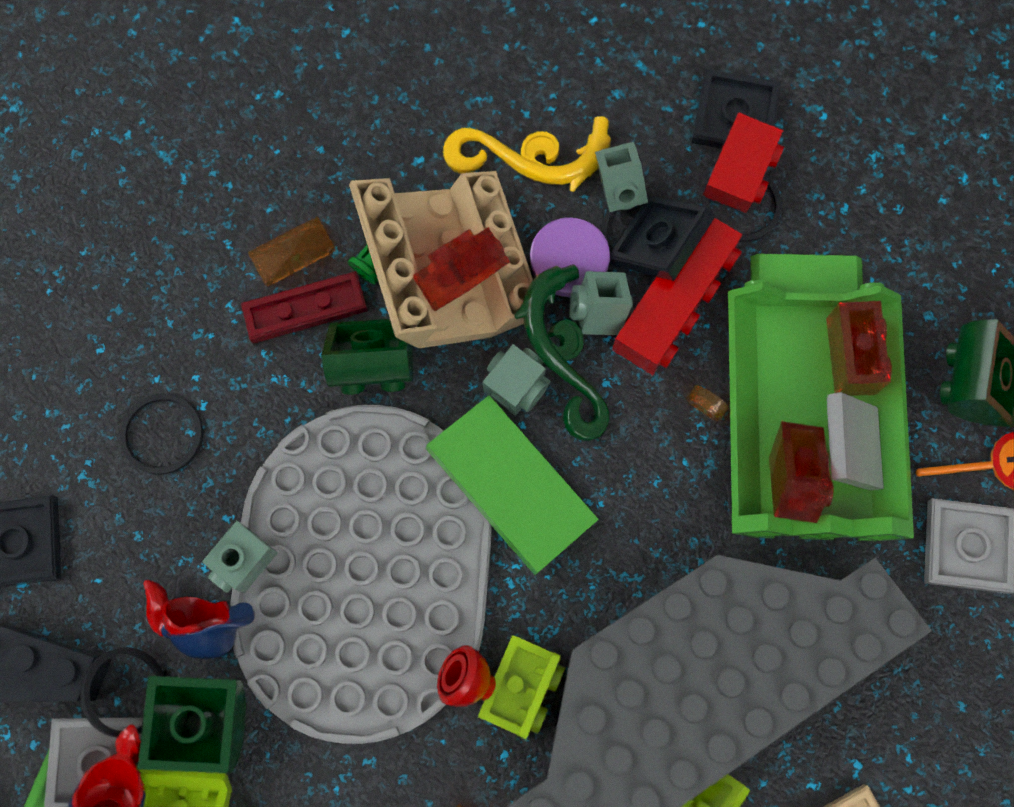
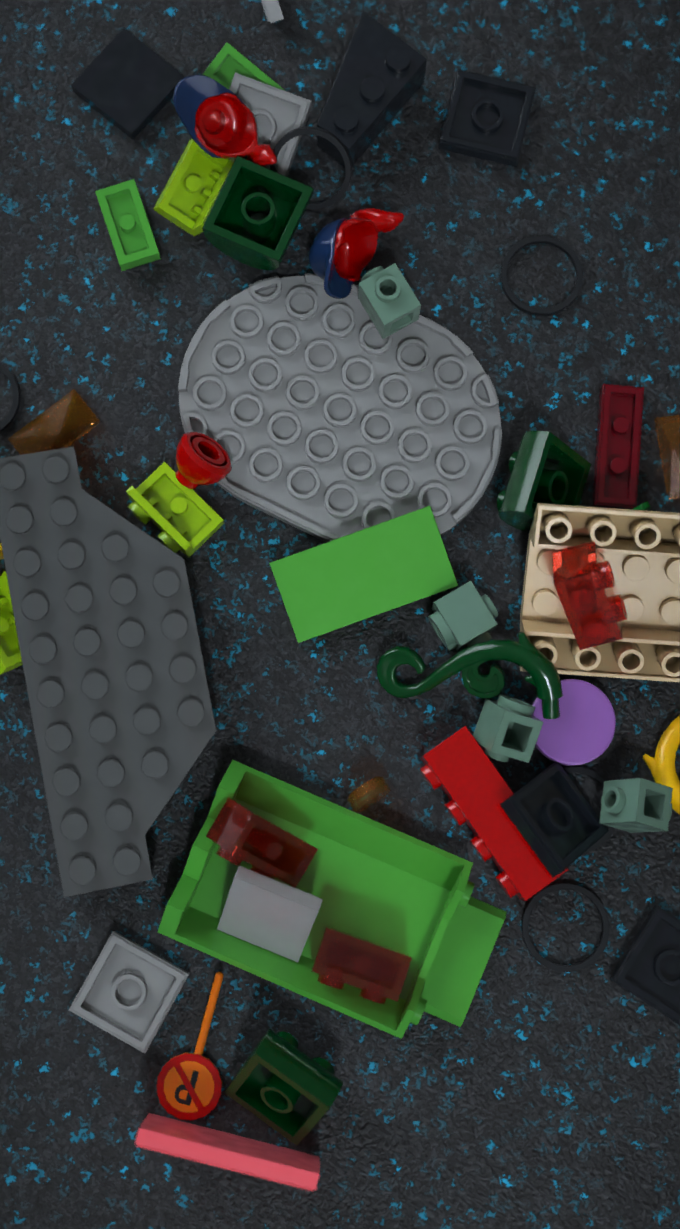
camera: 105 degrees right, 5 degrees up
red brick [703,112,784,213] -> none

